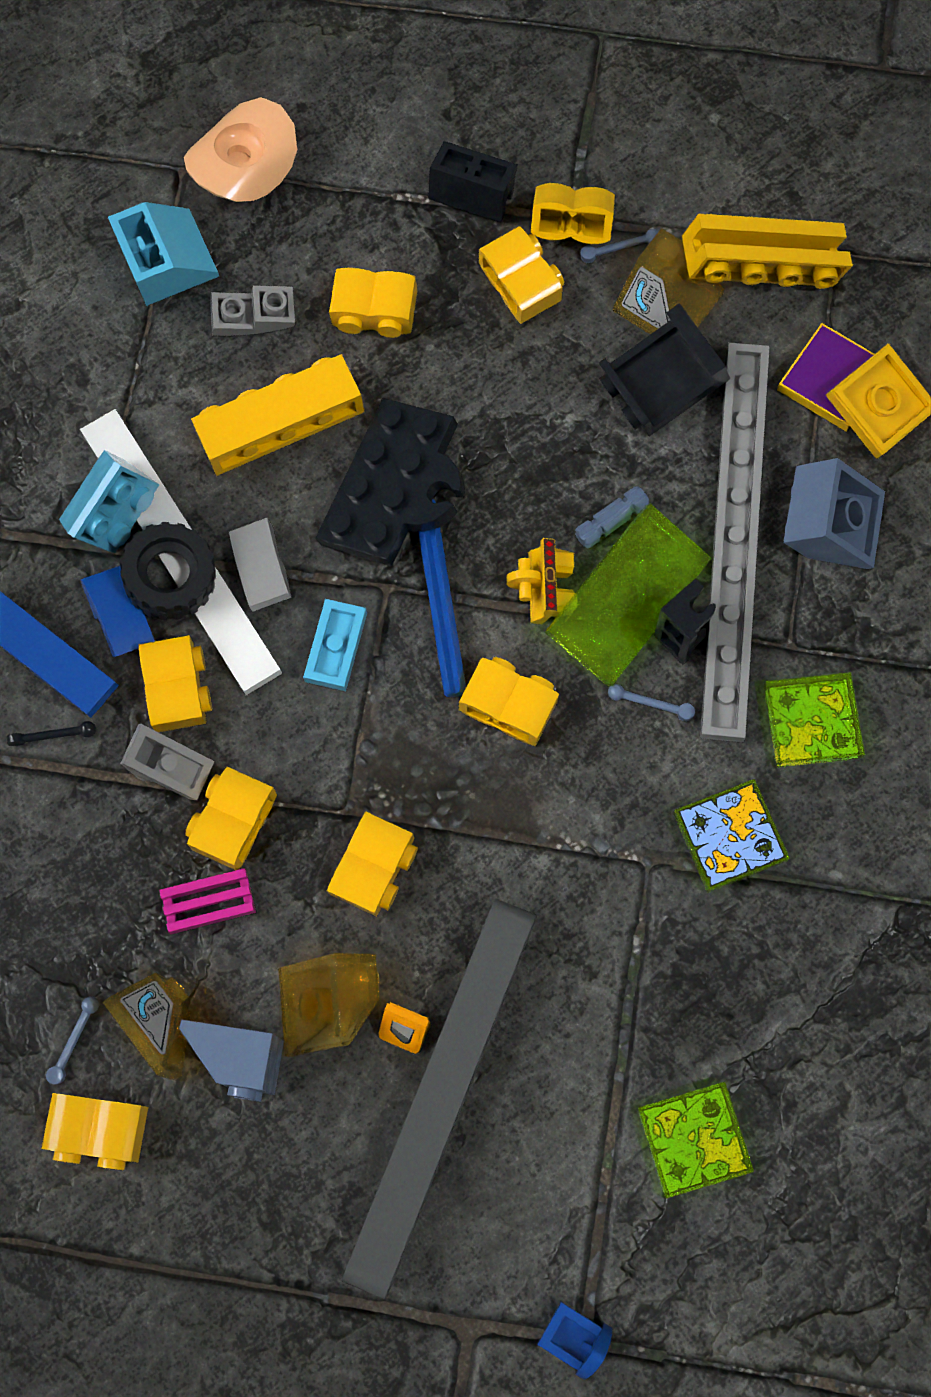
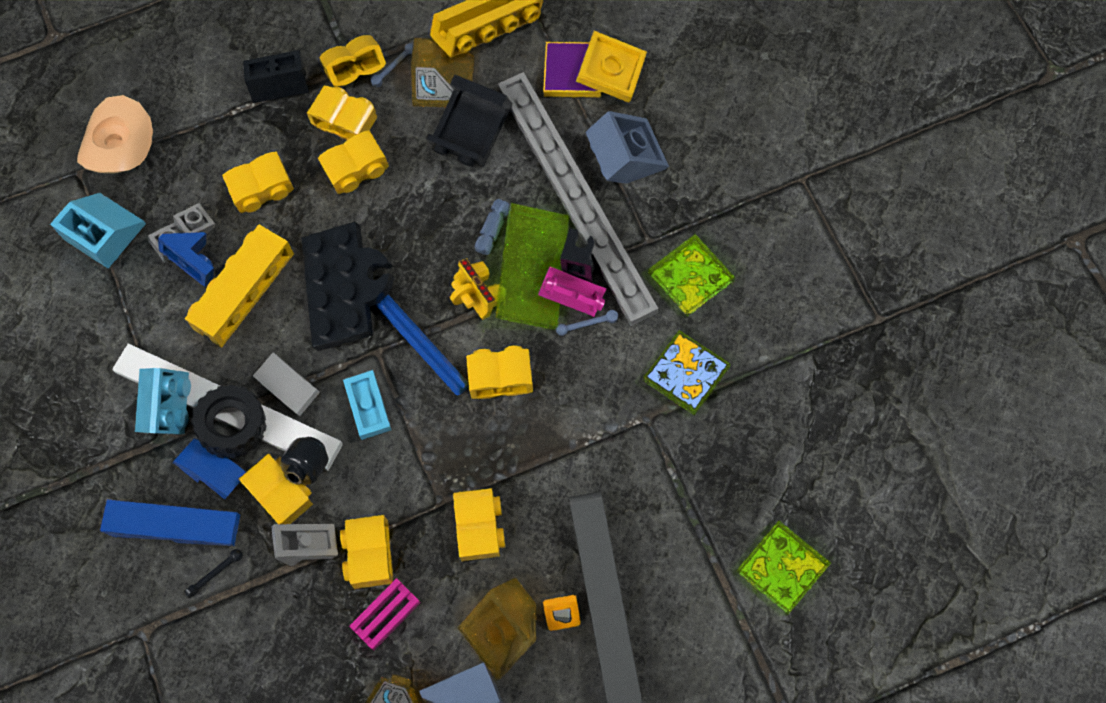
camera: 30 degrees left, 5 degrees down
none -> blue slope [158,232,214,287]
none -> black head [280,437,329,485]
none -> yellow brick [318,130,389,194]
none -> dark pink hinge [538,266,606,317]

